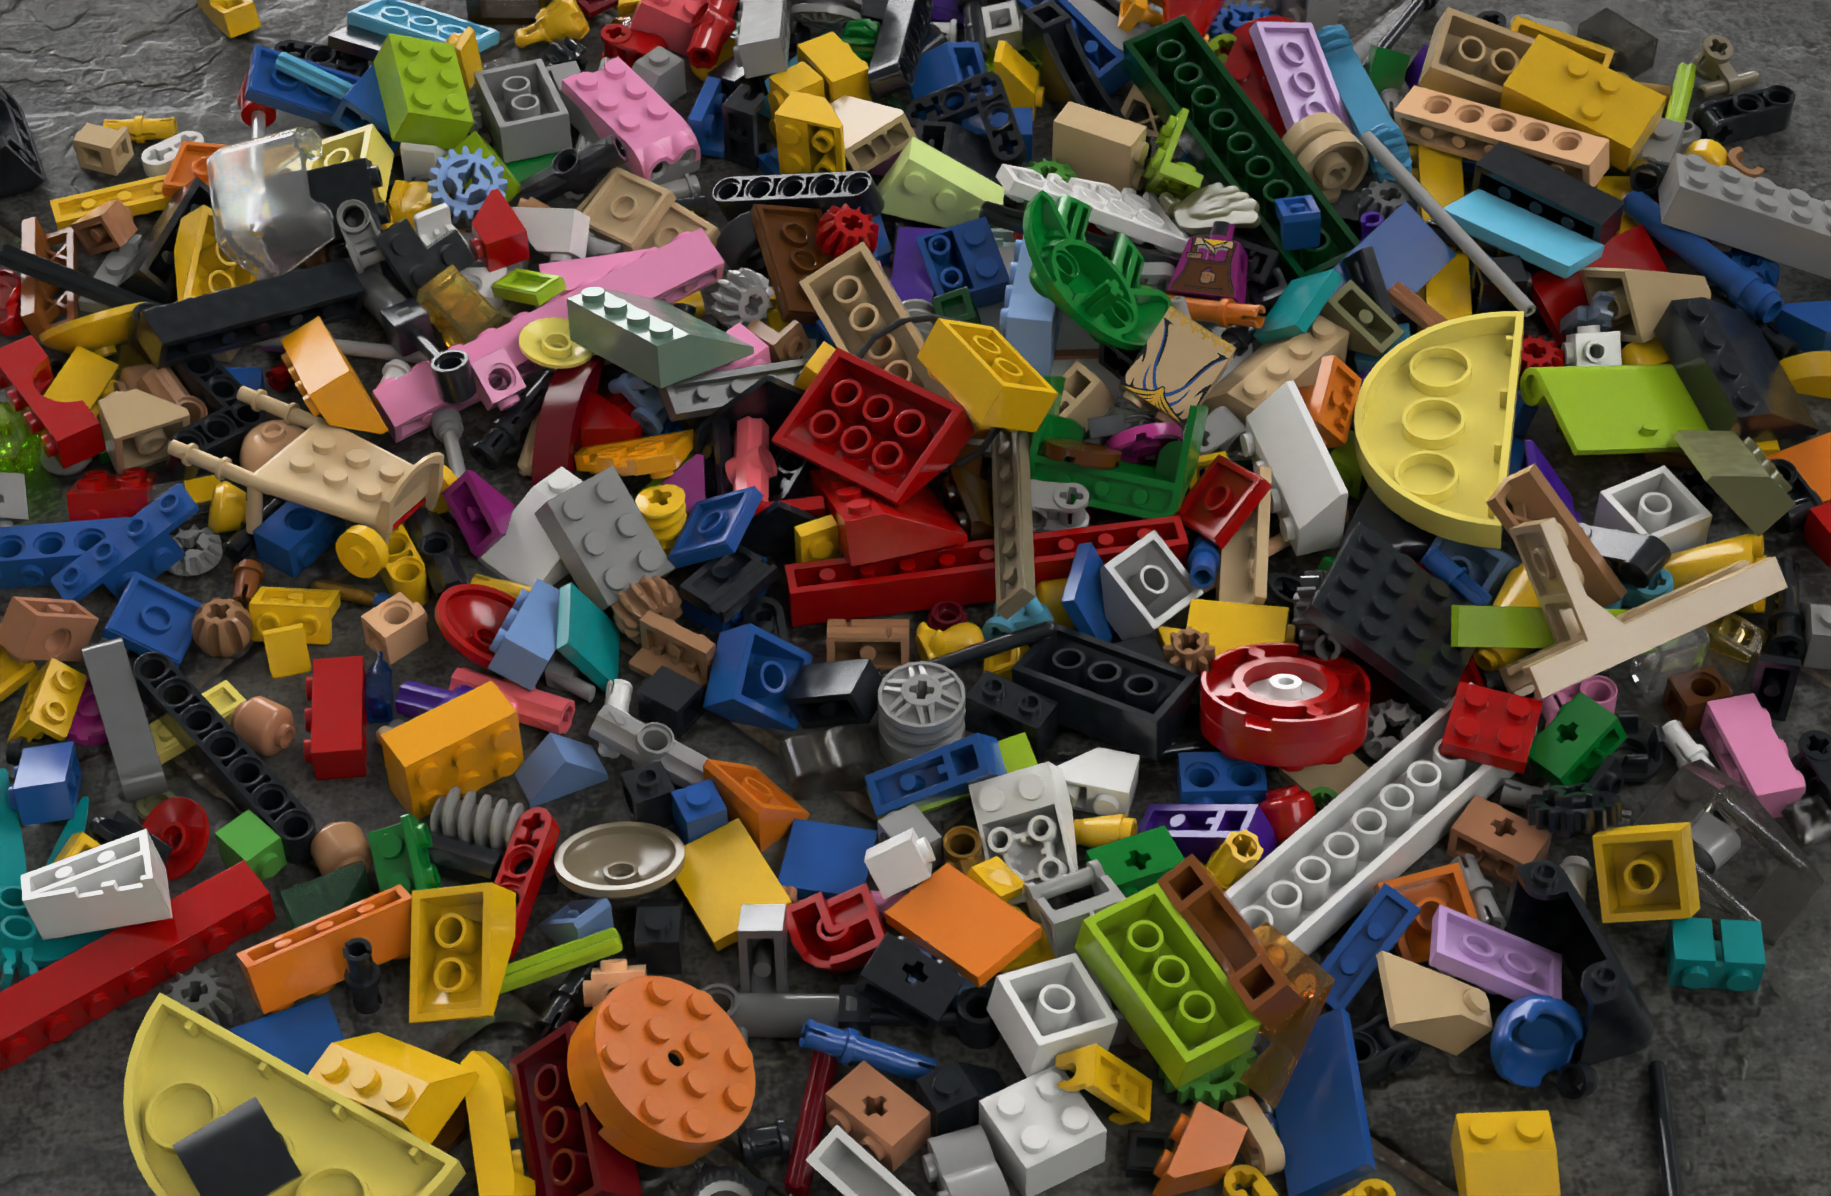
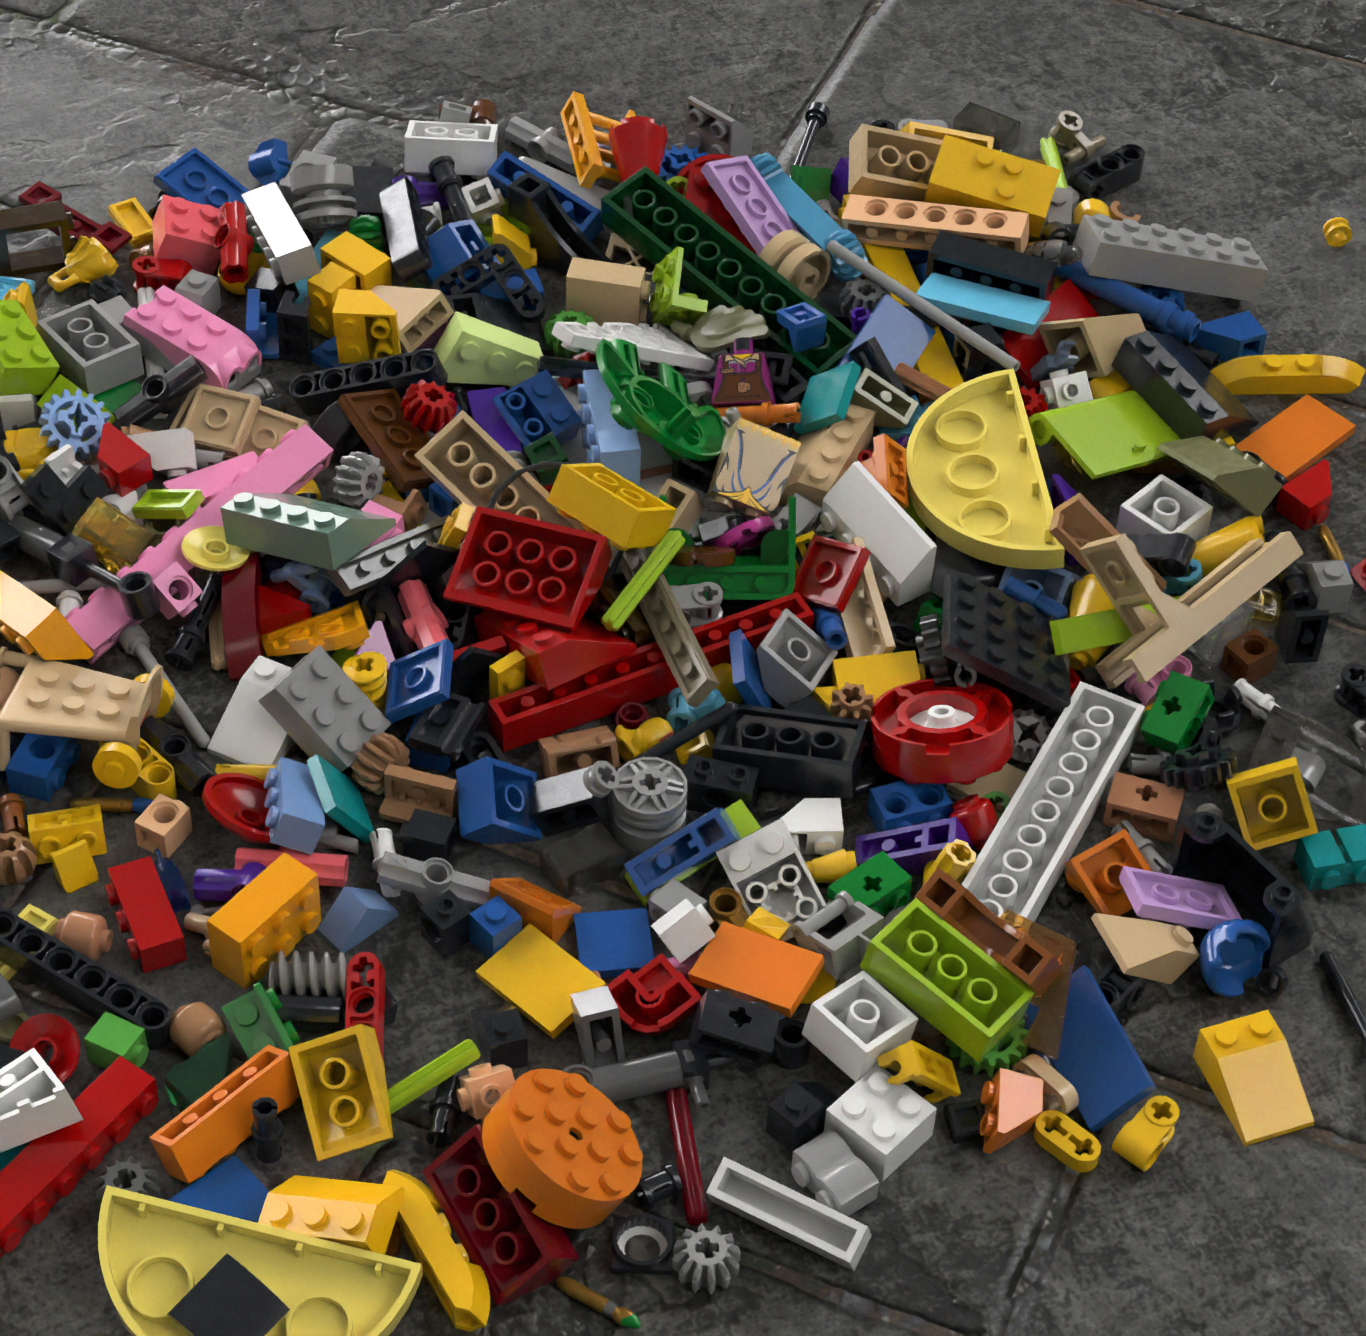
camera: 20 degrees left, 0 degrees up
magenta slope [442,470,515,558] -> none
medium blue slope [538,898,614,946] -> none
dark tan dish [554,821,685,901] -> none
blue pin [799,1019,937,1081] -> none
nougat brick [825,1060,931,1172] -> none
blue plate [1304,883,1421,1010] -> none
red plate [1440,681,1543,774] -> none
bright pink brick [1700,693,1806,823] -> none
none -> light grey bush [583,760,620,798]
none -> lime axle [601,530,685,631]
none -> dark grey hinge [1024,239,1083,267]

